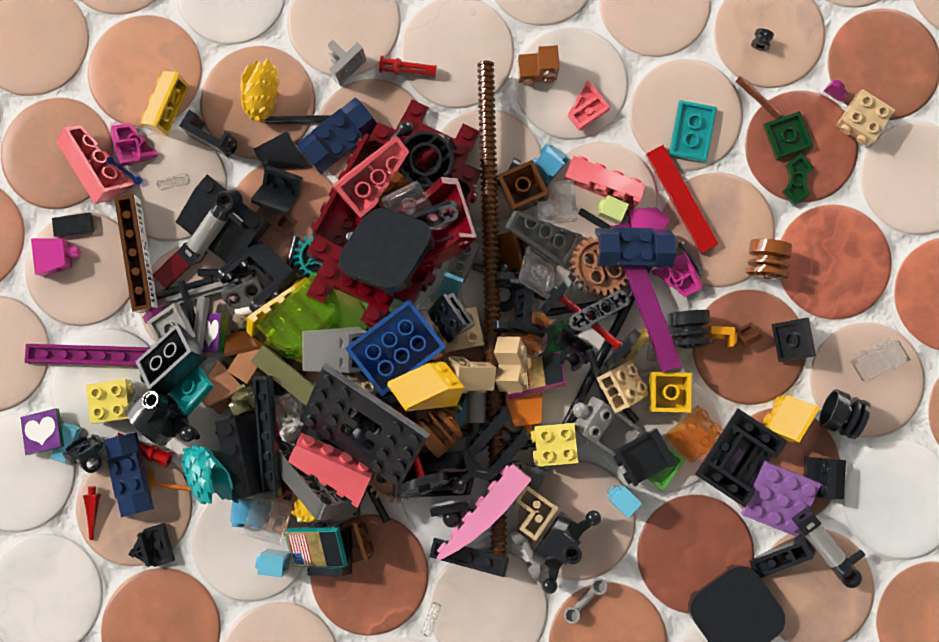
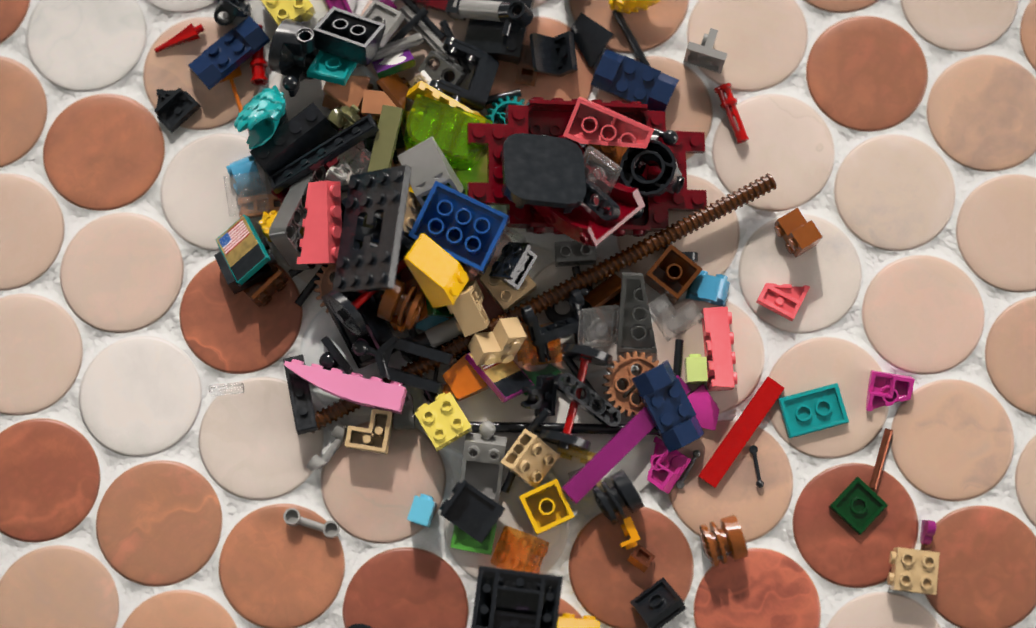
camera: 65 degrees right, 5 degrees down
medium azure brick [255,549,290,577] -> none
medium azure tile [436,272,464,300] -> none
black piece [531,510,601,594] -> none
black wheel [751,28,774,51] -> none
dark green tile [782,153,813,207] -> none
none -> black hinge [749,445,764,488]
none -> dark pink slope [866,370,915,411]

